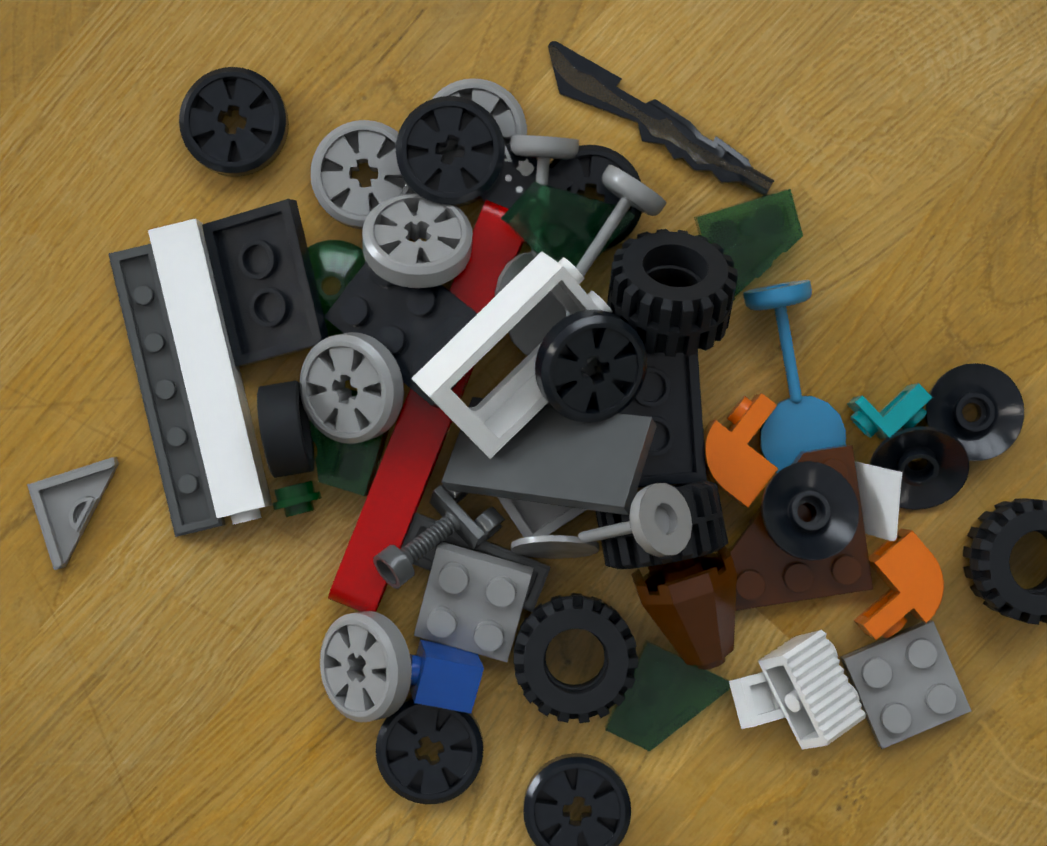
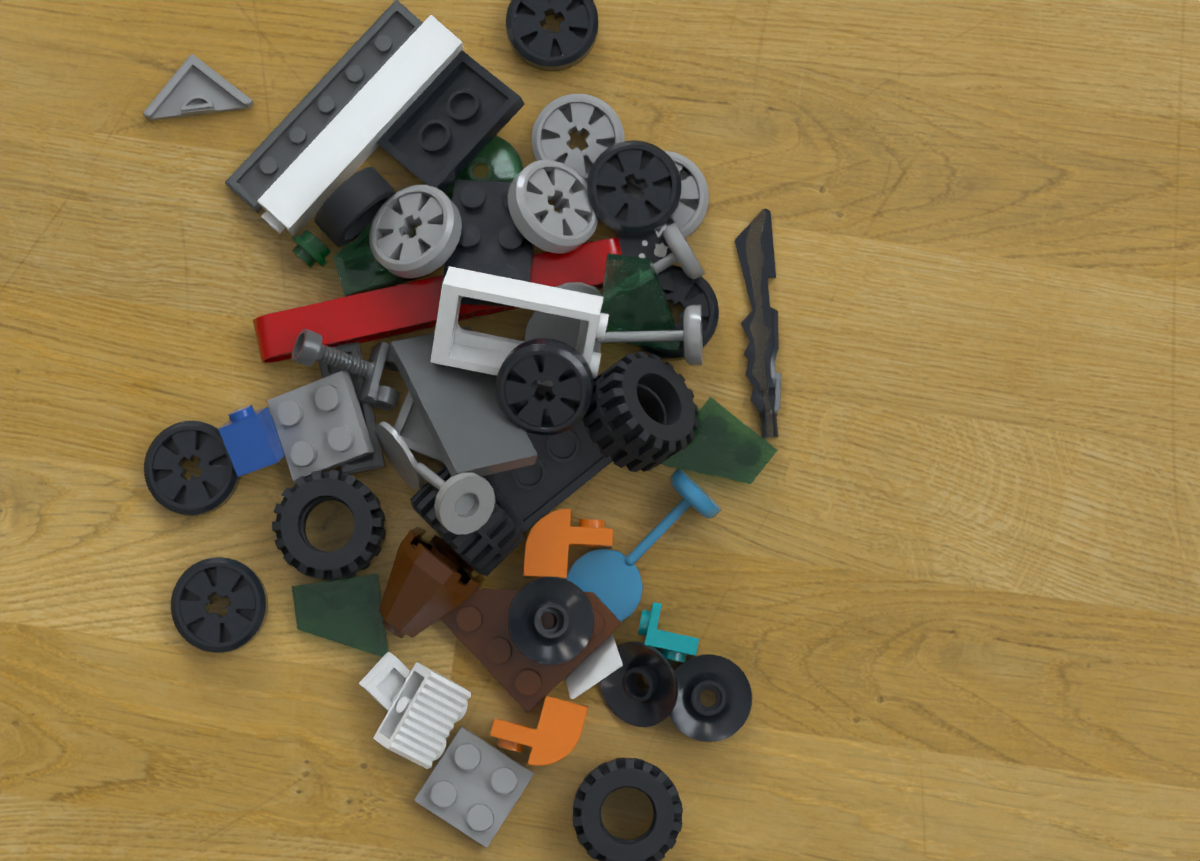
camera: 60 degrees right, 5 degrees down
light grey wheel [320,611,412,722] -> none

